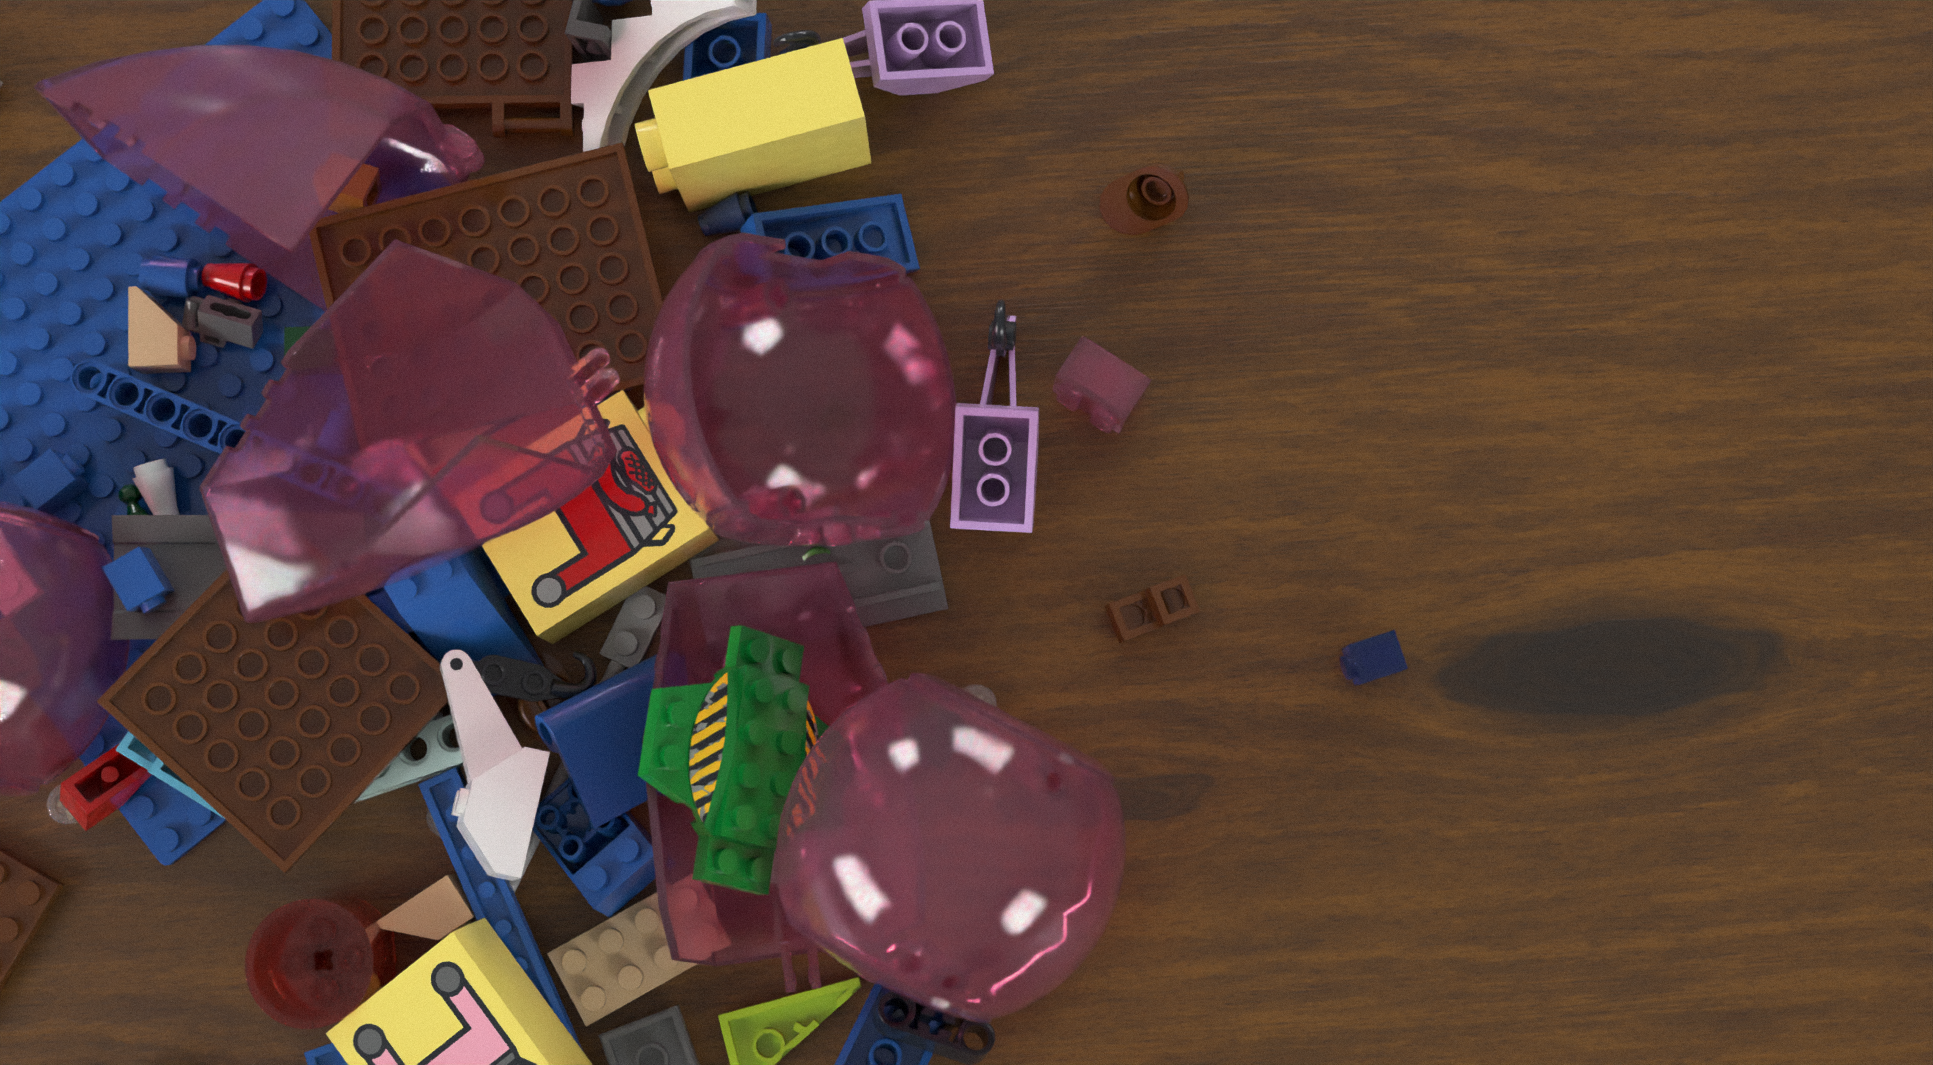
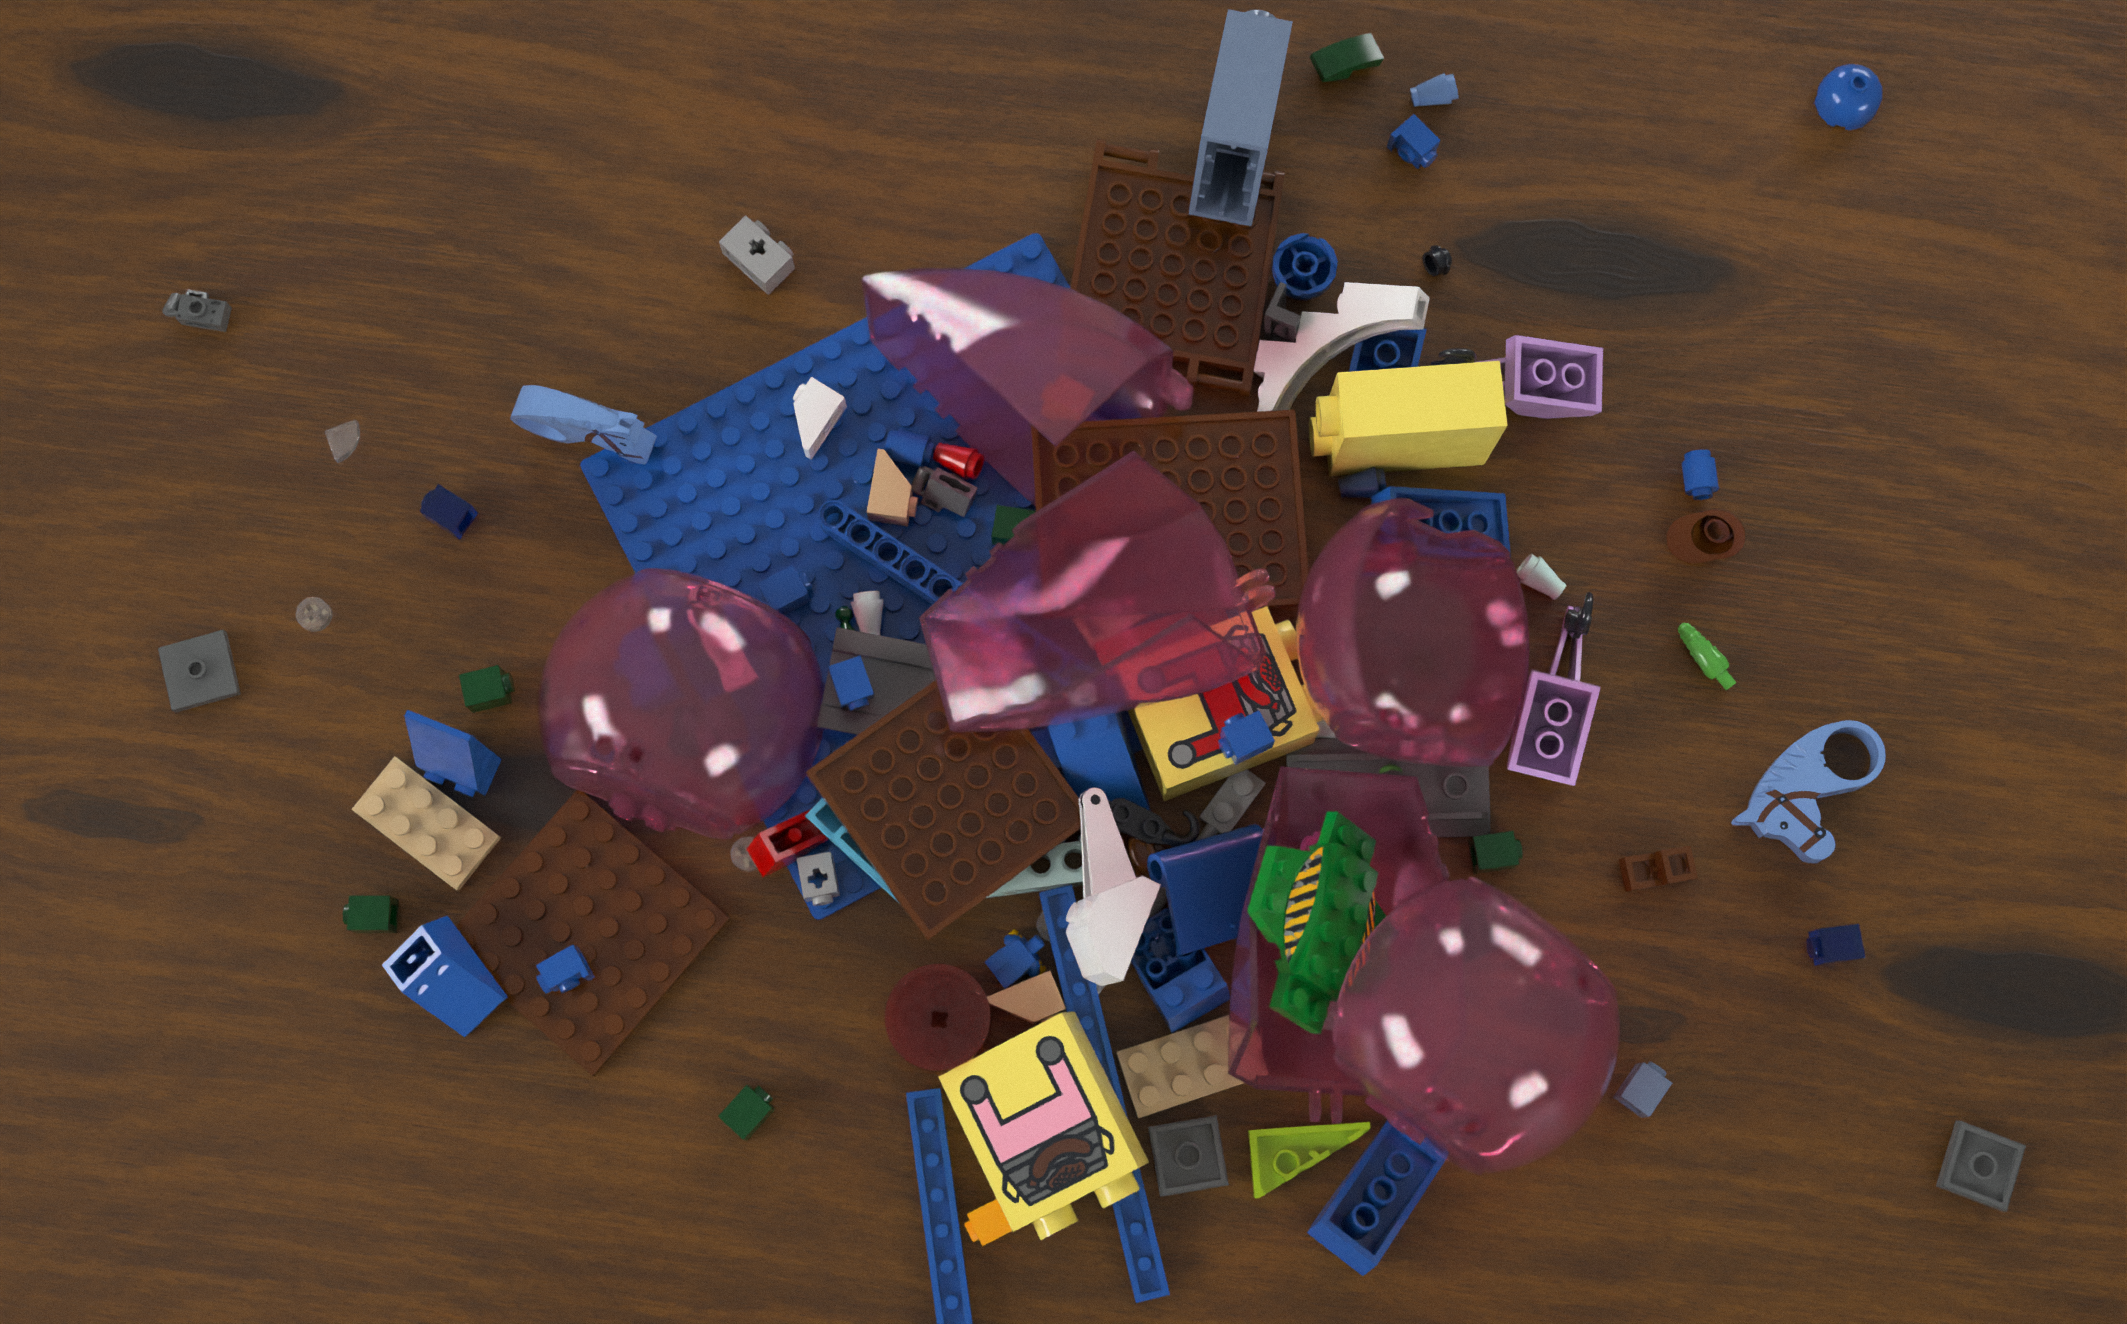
camera: 10 degrees right, 5 degrees down
black beam [873,990,995,1065] -> none
clear pink brick [1052,335,1151,434] -> none
none -> white slope [793,377,847,460]
none -> light grey brick [797,852,840,906]
none -> blue piece [984,929,1046,989]
none -> blue brick [1218,710,1275,765]
none -> dark green brick [1468,831,1523,874]
none -> light aqua cone [1515,554,1566,600]
none -> sand blue brick [1613,1062,1672,1118]
none -> bright green piece [1678,622,1736,690]
none -> blue brick [1682,449,1719,500]
none -> medium blue animal [1731,720,1886,863]
none -> dark grey plate [1936,1121,2026,1212]

